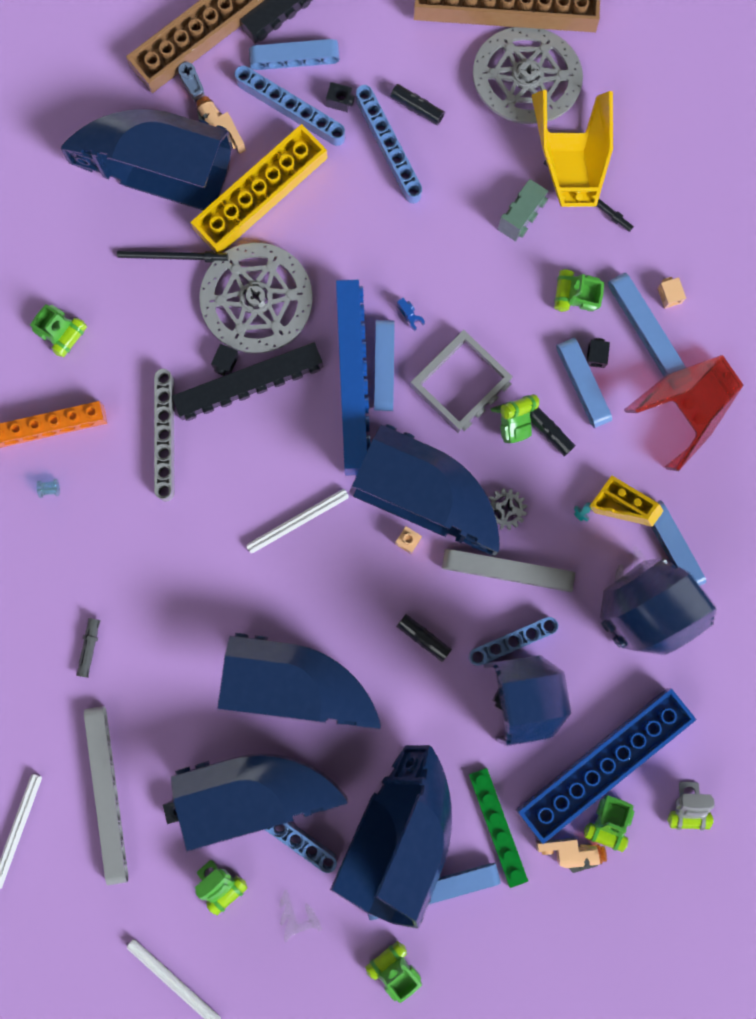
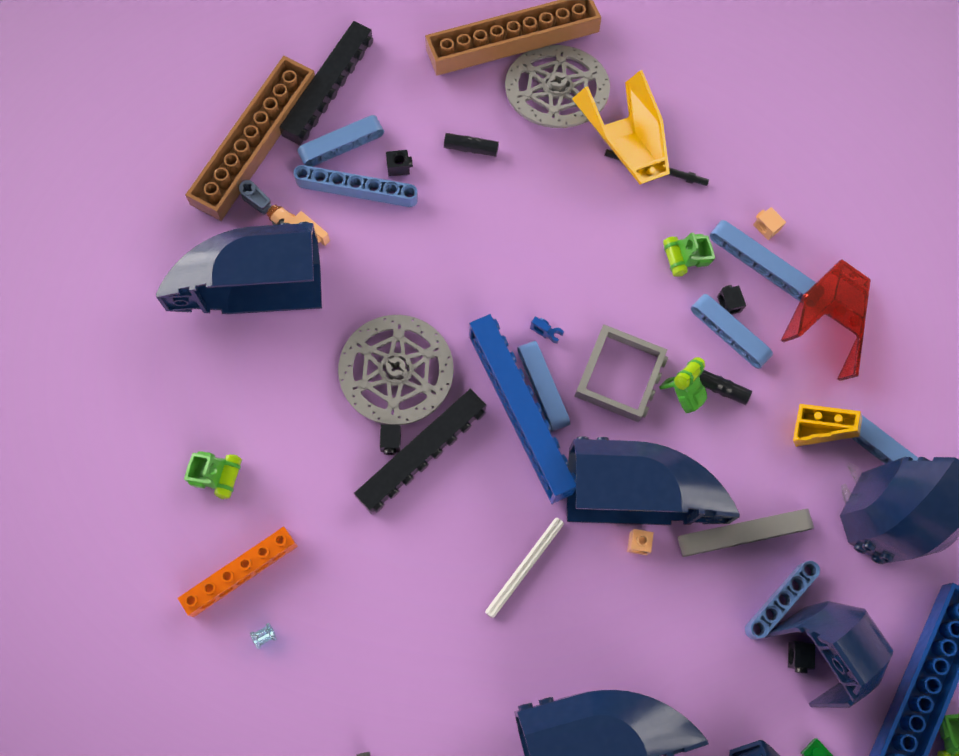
camera: 25 degrees left, 10 degrees down
black bar [117,250,229,262] -> none
light grey beam [154,369,174,502] -> none
yellow brick [190,124,328,253] -> none
medium blue beam [356,85,422,203] -> none
black axle [396,614,452,662] -> none
light grey gear [488,488,527,530] -> none
sand green wedge [497,179,548,242] -> none
teal plate [574,502,591,521] -> none

